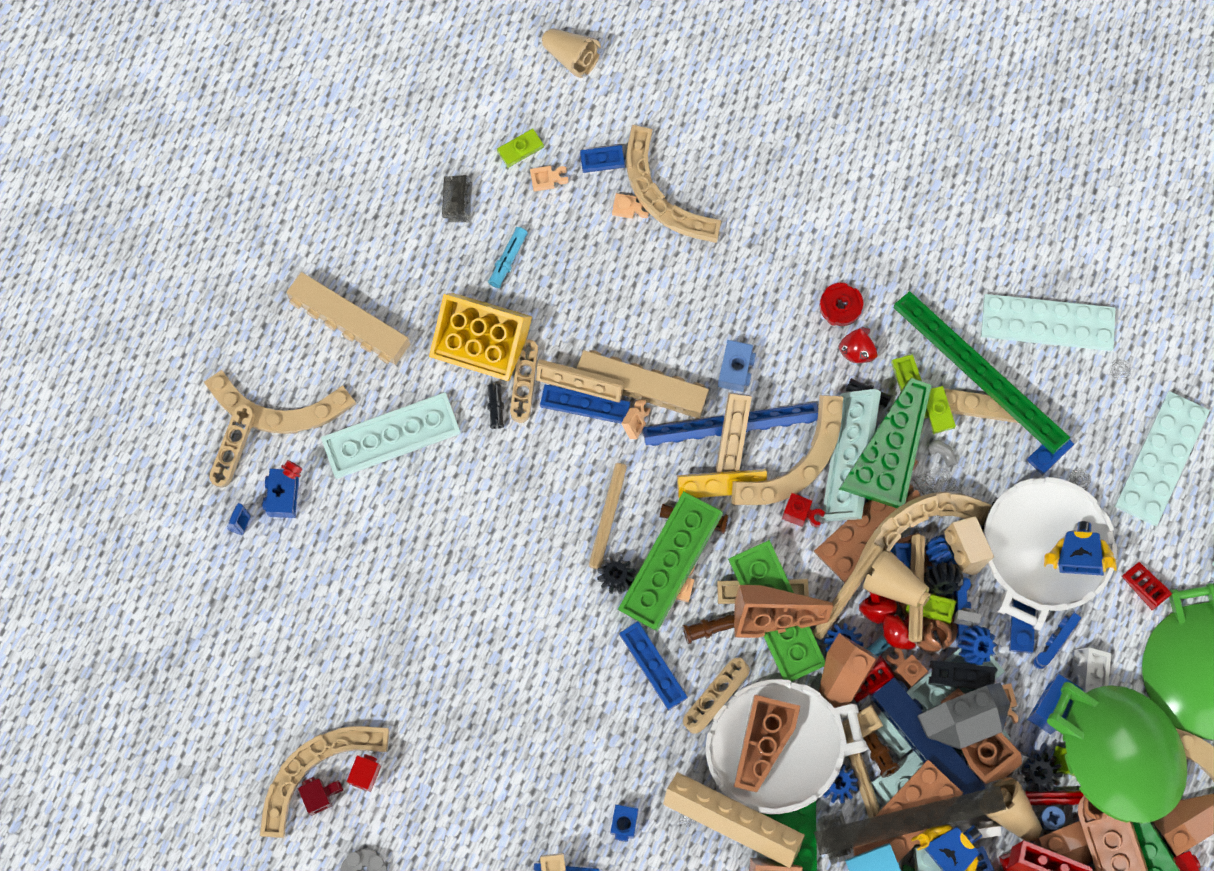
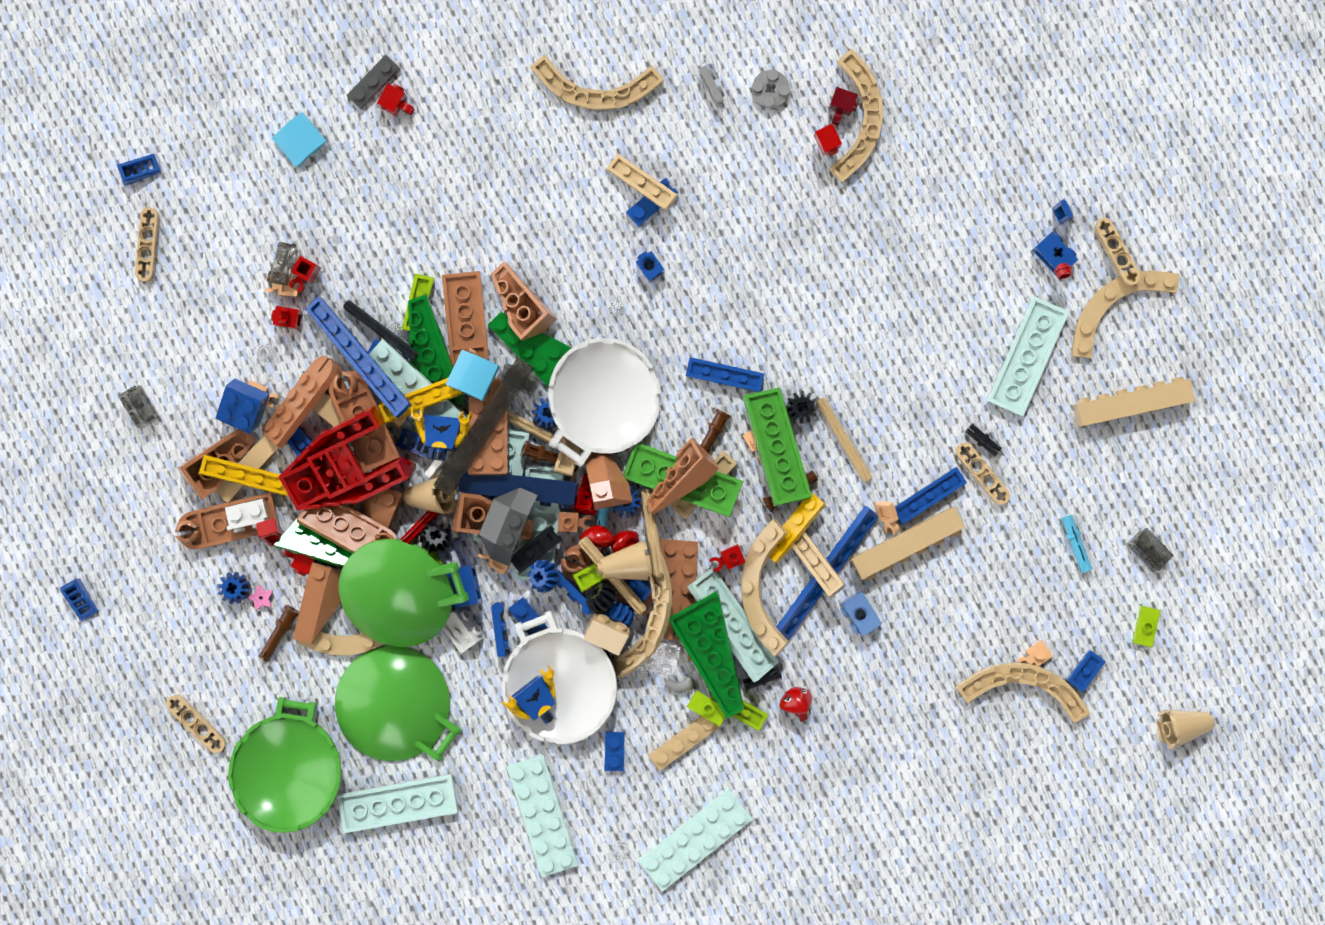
camera: 135 degrees right, 15 degrees up
yellow slope [429,293,532,381] -> none
light nougat plate [530,166,568,192] -> none
tan tile [536,359,624,403] -> none
tan brick [663,772,805,868] -> none
tan beam [683,658,750,734] -> none
nougat wedge [734,695,800,793] -> none
red plate [819,283,864,326] -> none
green plate [893,291,1070,455] -> none
light grey plate [954,608,982,627] -> none
medium blue wheel [1038,806,1065,832] -> none
red slope [1121,562,1172,611] -> none

